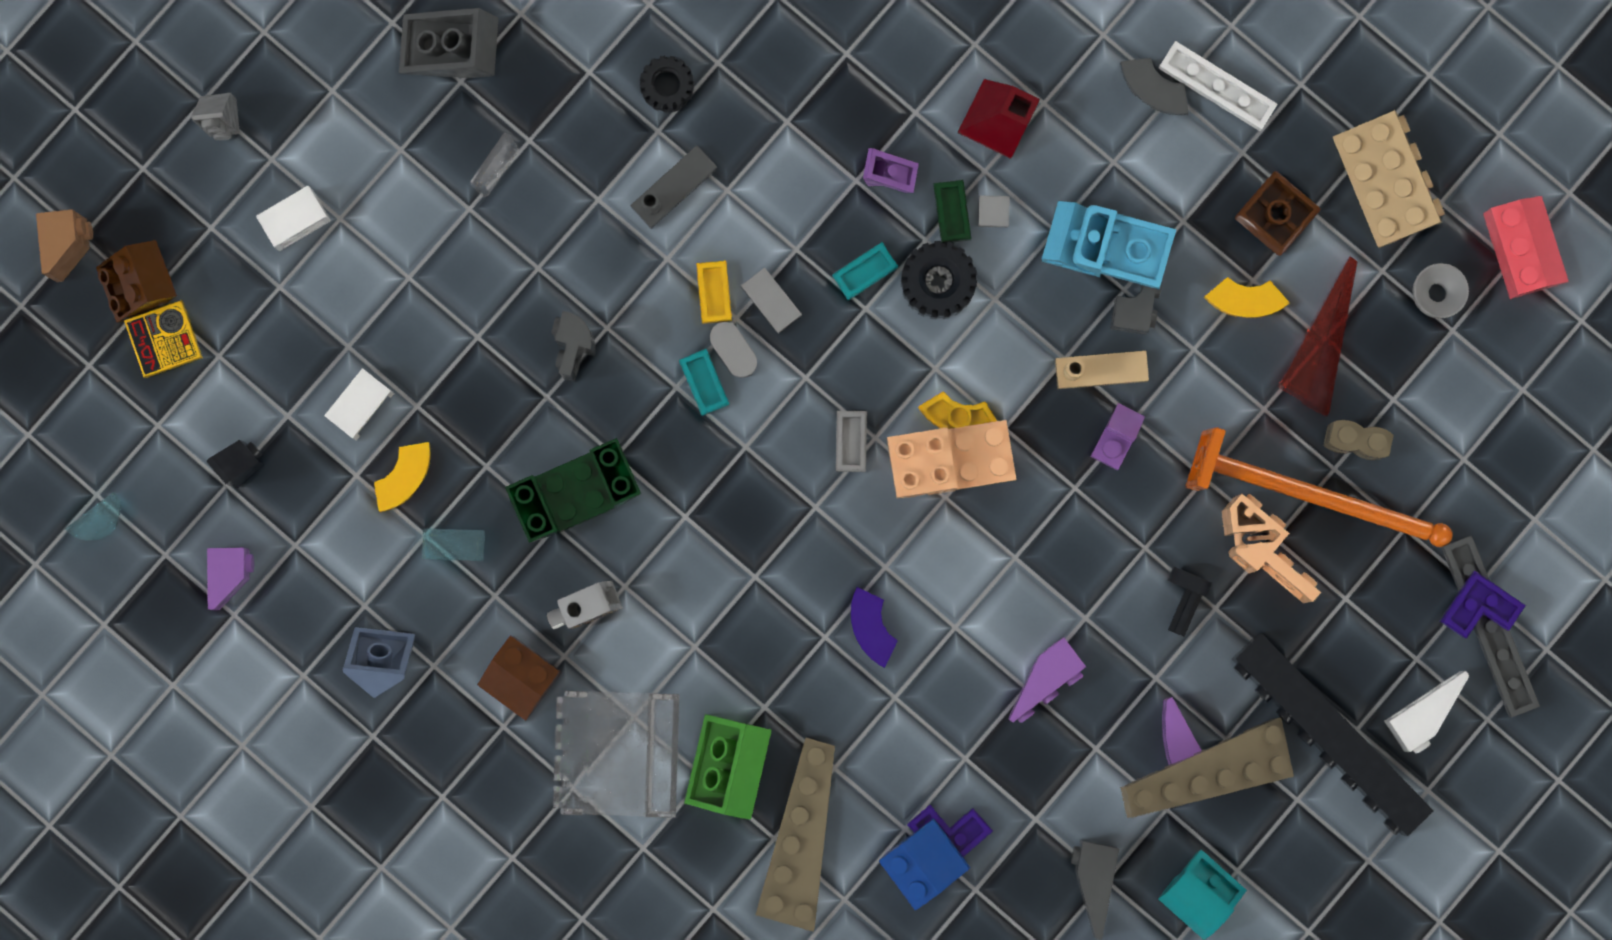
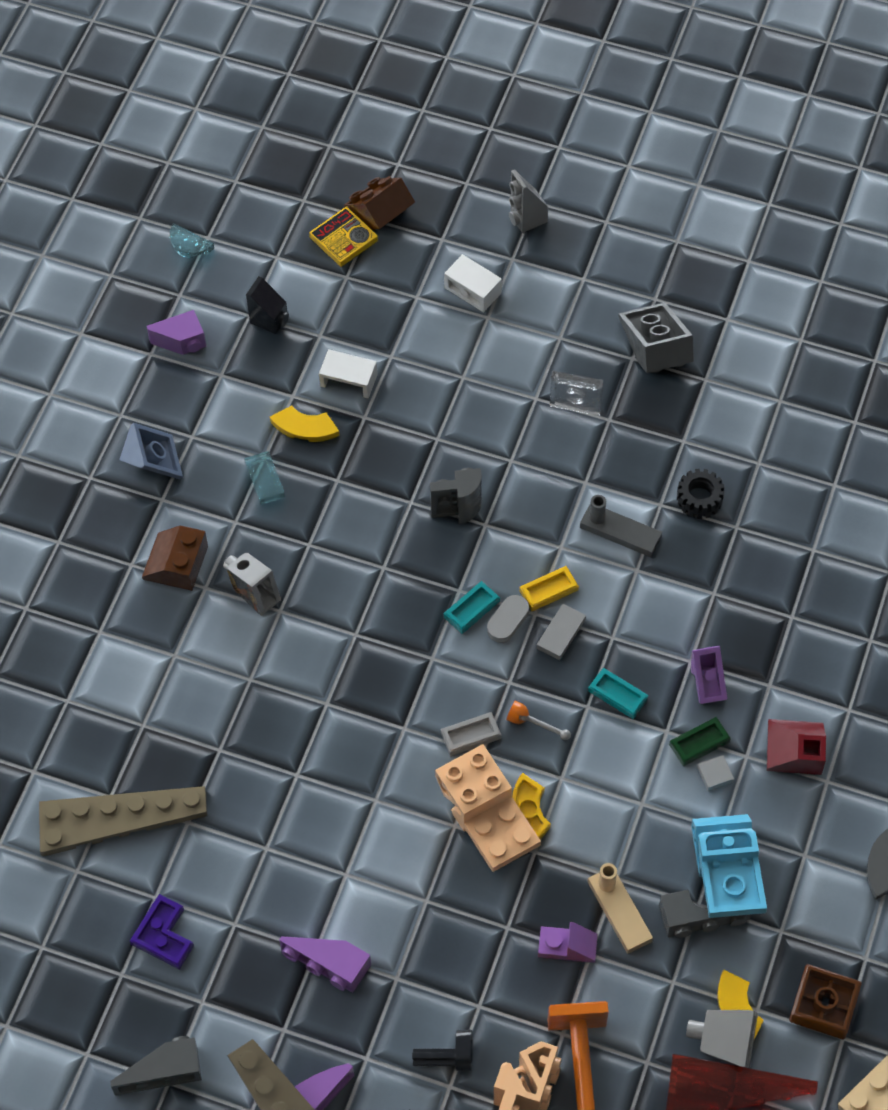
camera: 70 degrees right, 25 degrees down
medium nougat slope [36,209,93,282] -> none
dark green slope [505,438,641,543] -> none
clear slope [553,691,680,818] -> none
bright green slope [684,714,772,820] -> none
dark purple tile [851,587,898,668] -> none
blue slope [879,818,971,911] -> none
black bush [901,241,977,320] -> none
none -> hinge [506,700,571,740]
none -> light grey torso [686,1010,758,1069]

